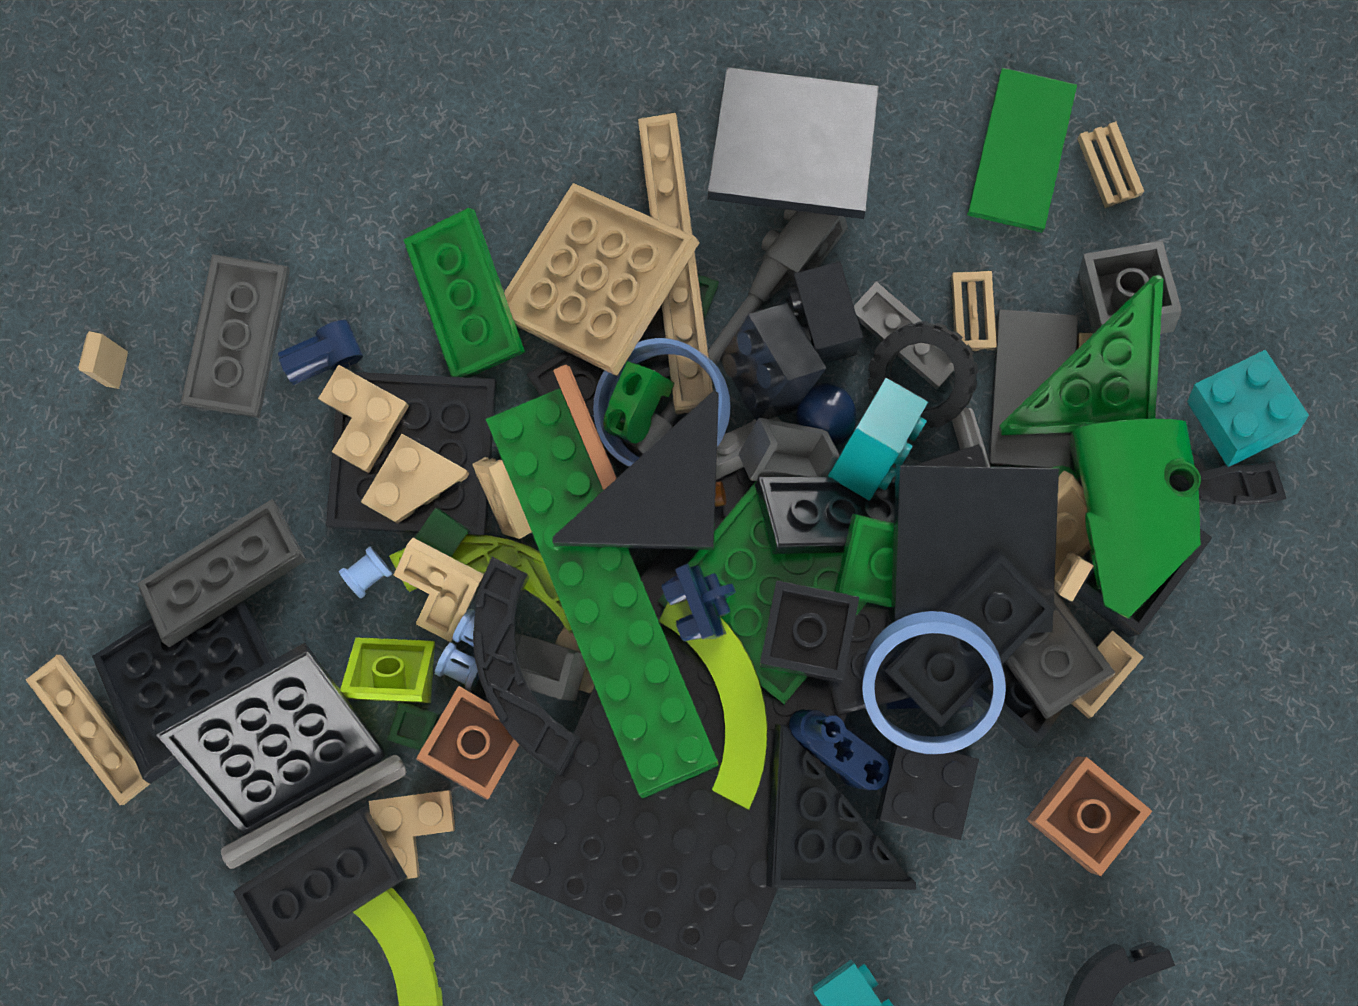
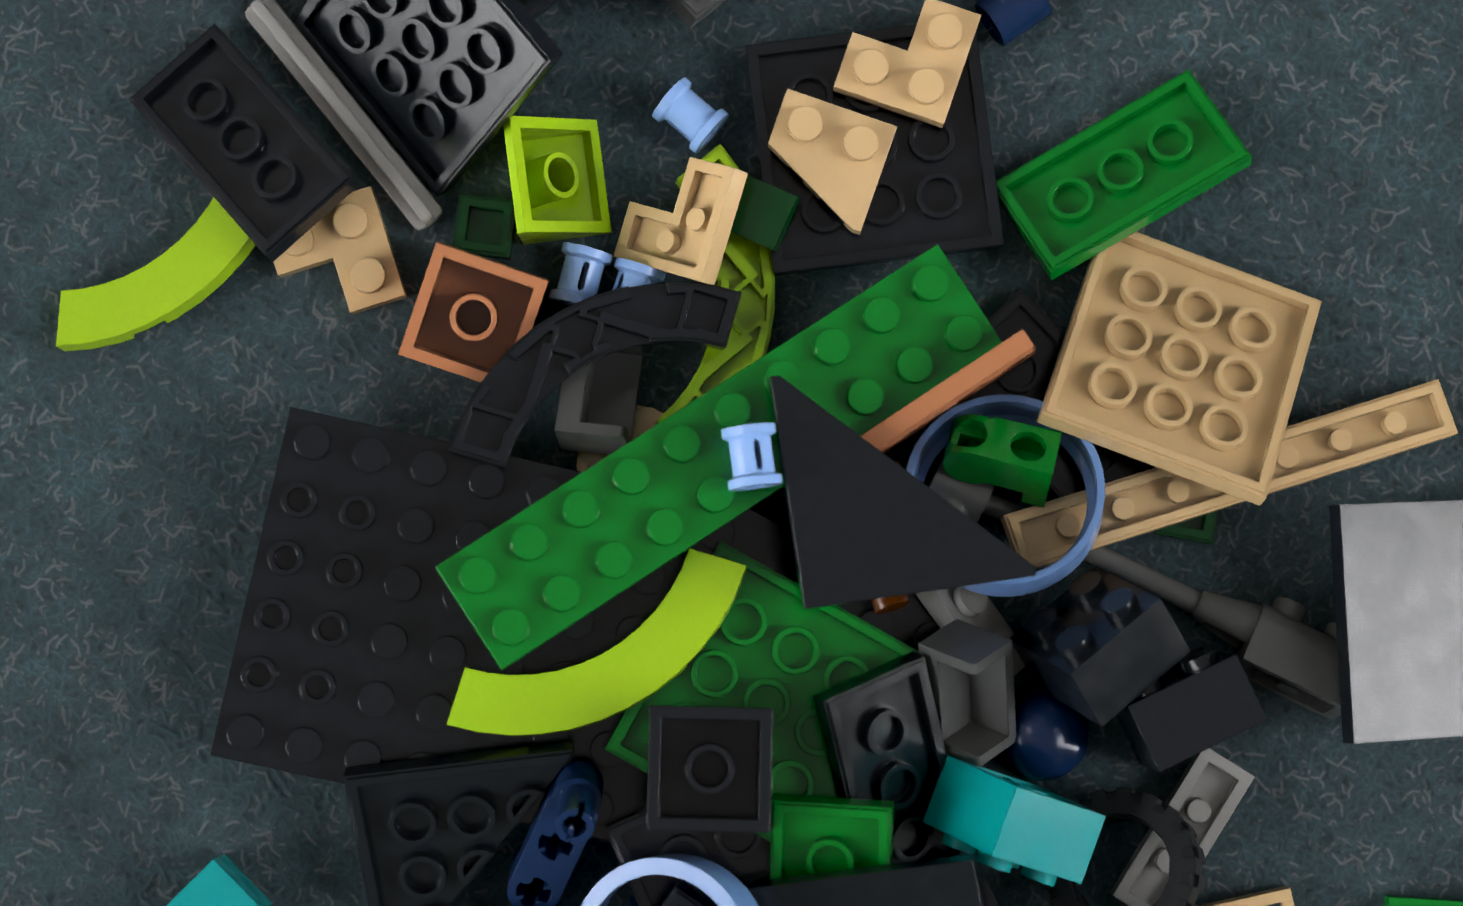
camera: 75 degrees right, 5 degrees up
tan tile [472,457,532,539] -> none
dark blue hips [661,564,736,641] -> none
none -> light blue bush [721,422,783,491]

